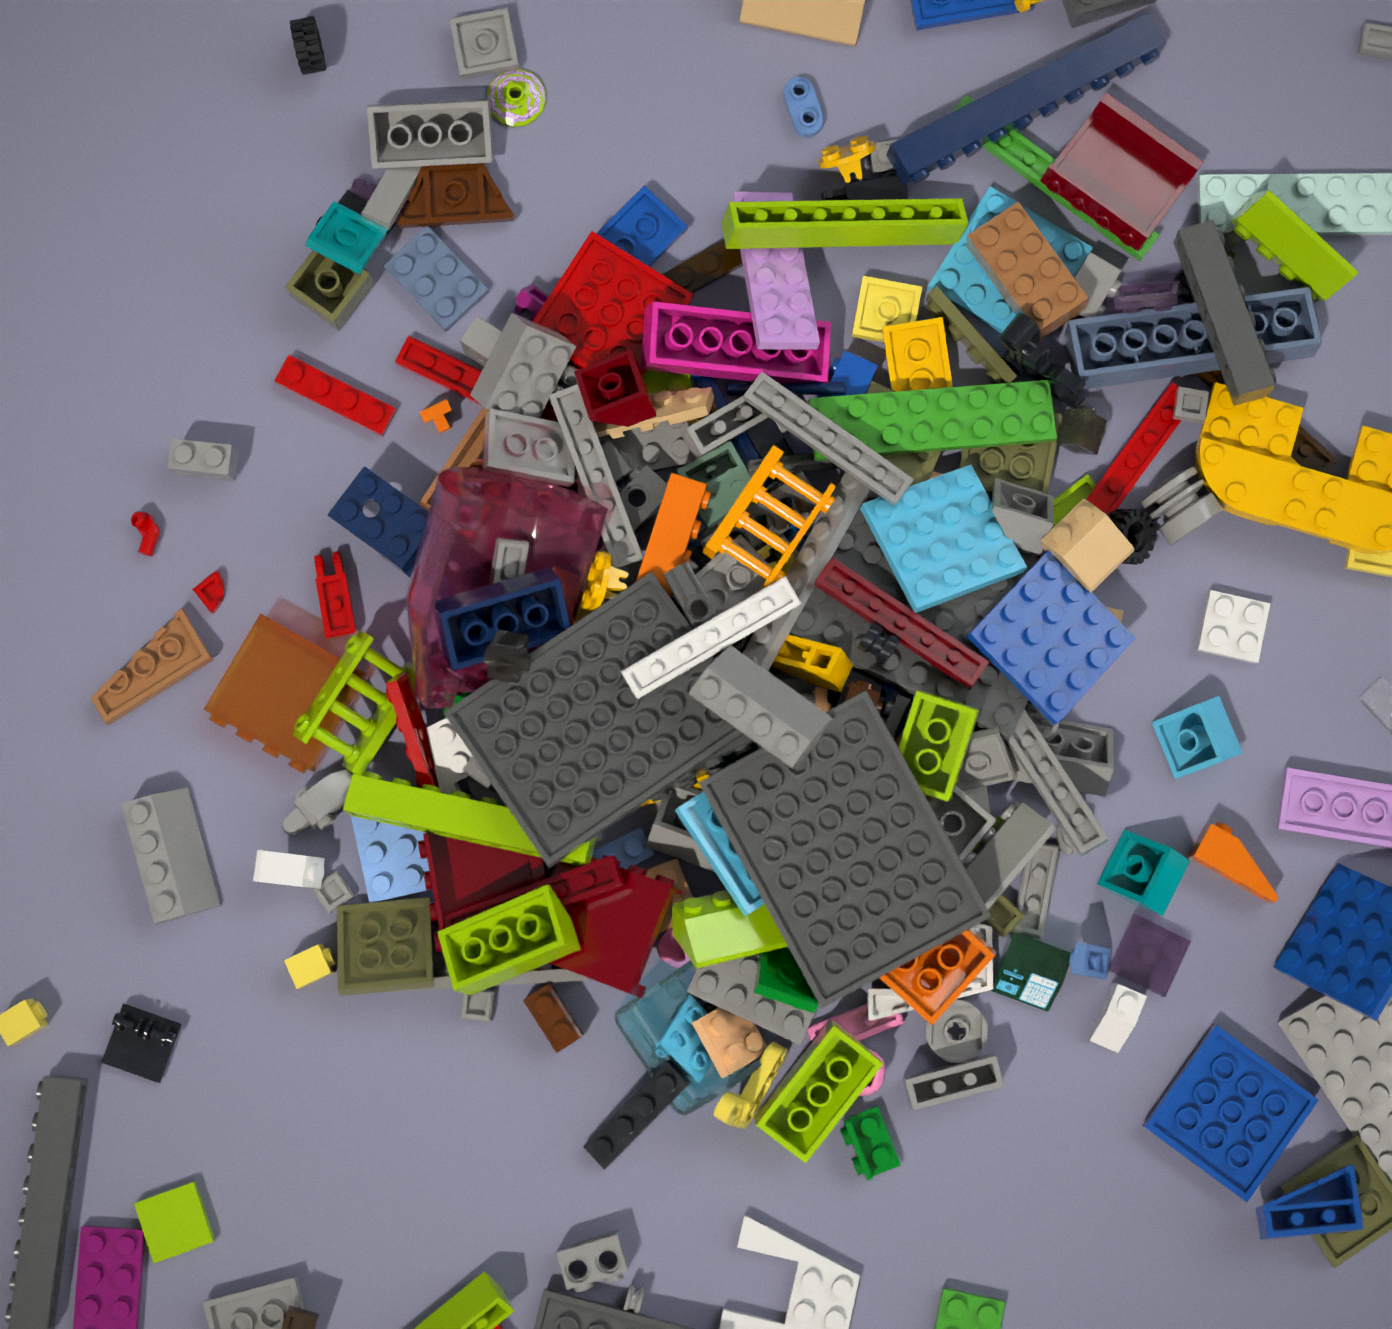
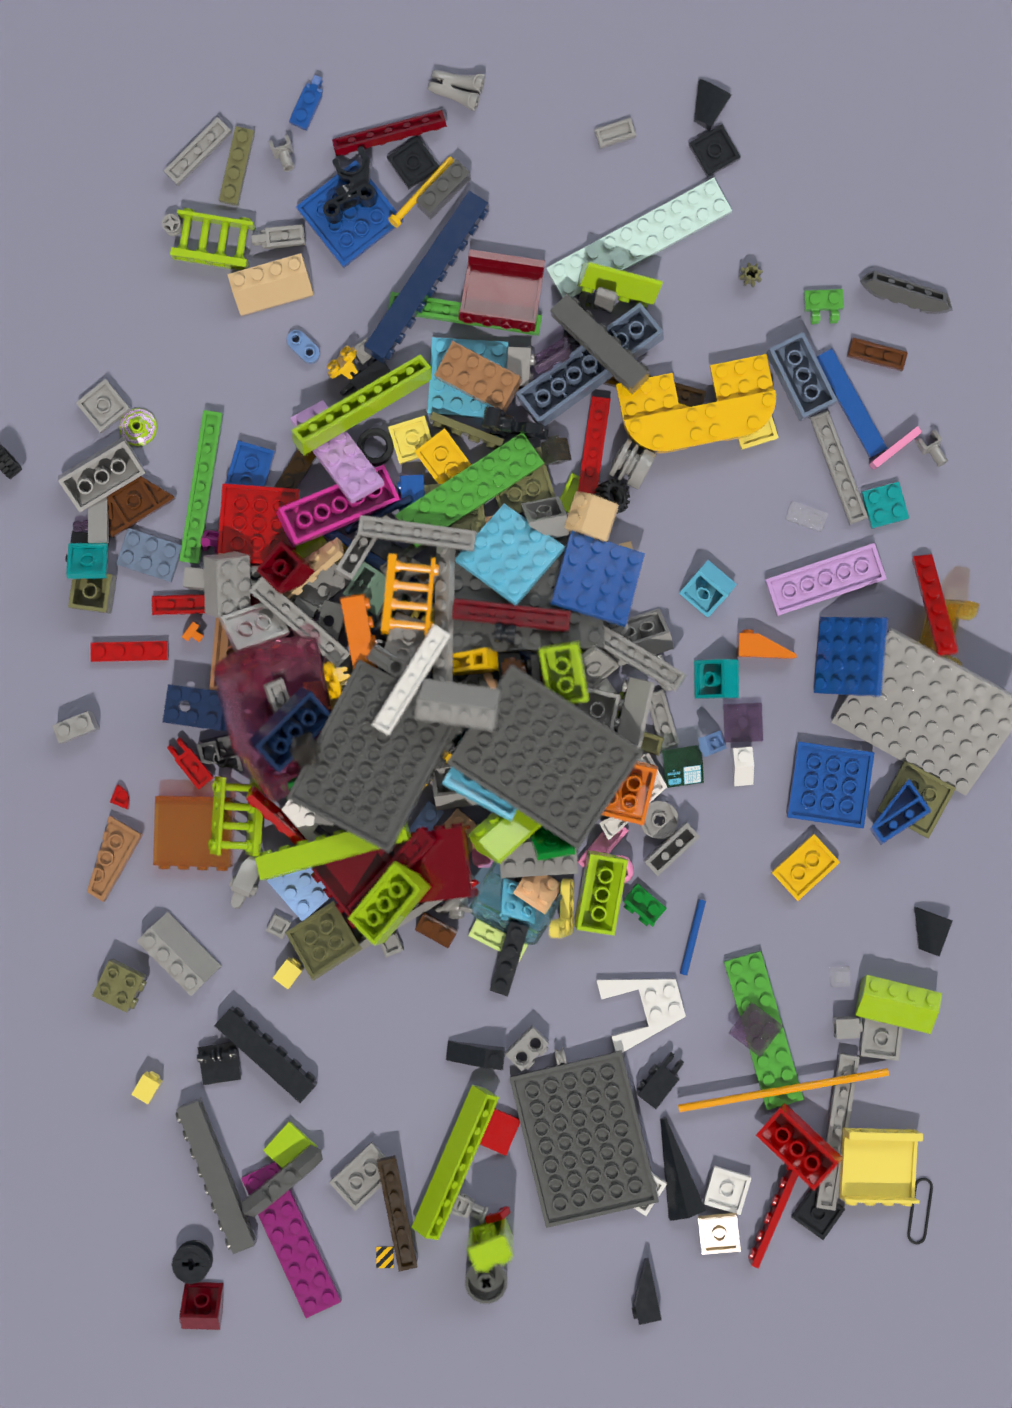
camera: 25 degrees left, 5 degrees up
red arm [131,511,160,557] -> none
white slope [253,850,325,889] -> none
light grey plate [1172,387,1209,424] -> none
white plate [1196,590,1271,664] -> none
none -> olive brick [92,959,147,1013]
none -> bright green plate [179,410,223,564]
none -> black slope [197,732,244,771]
none -> black brick [214,1006,317,1103]
none -> dark grey brick [242,1145,323,1217]
none -> black tyre [357,428,394,466]
none -> light grey animal [433,874,480,919]
none -> black slope [446,1040,505,1070]
none -> yellowish green tile [468,918,528,962]
none -> light grey tile [594,287,617,314]
none -> blue bar [680,899,706,975]
none -> yellow plate [771,834,840,901]

